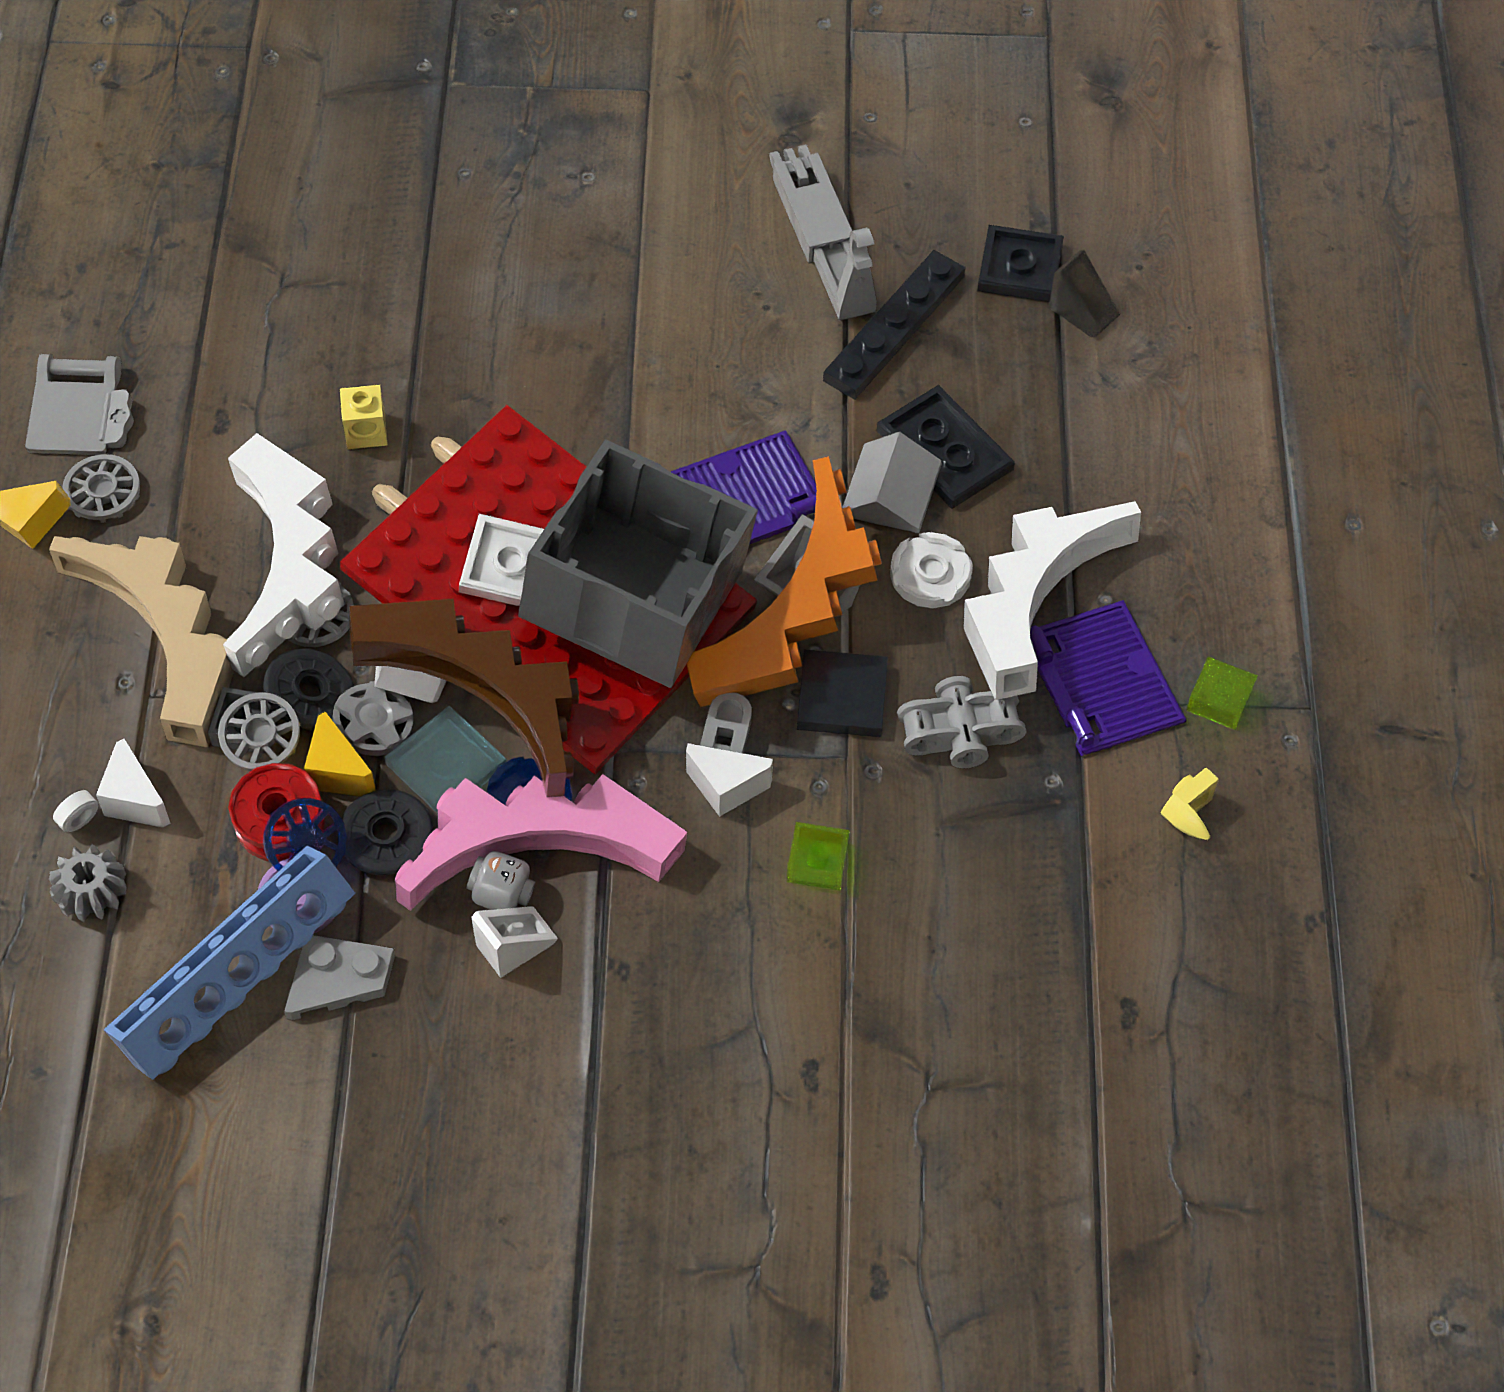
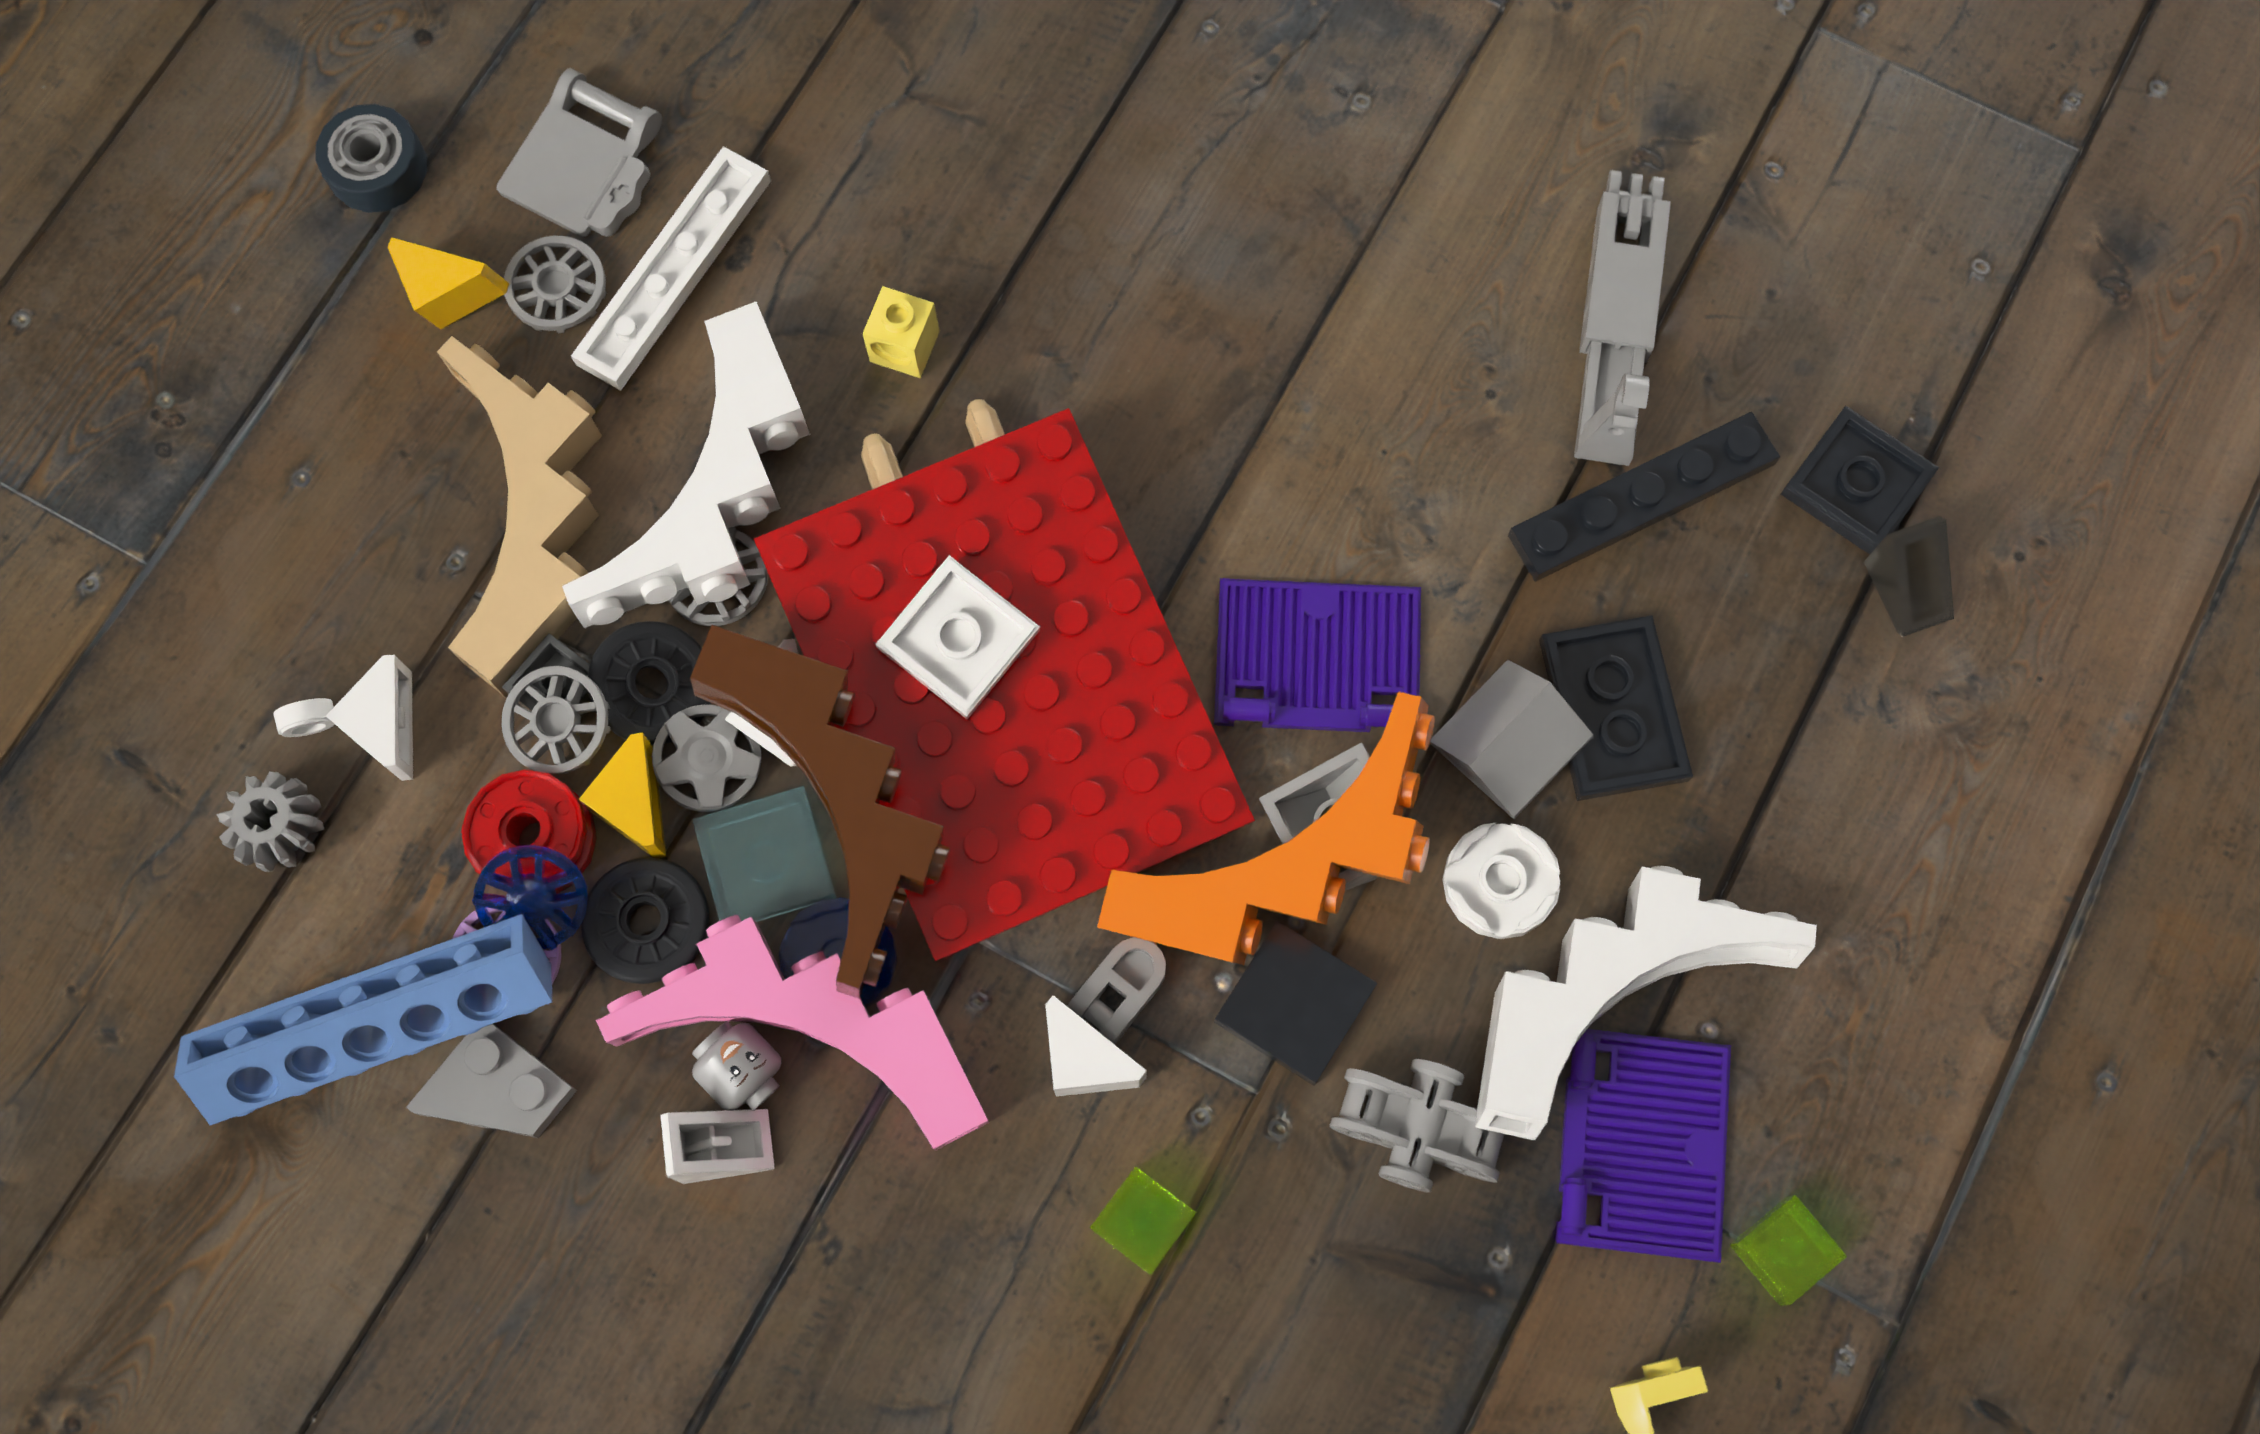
camera: 30 degrees right, 15 degrees up
dark grey tile [518,439,758,688] -> none
none -> white plate [571,146,771,391]

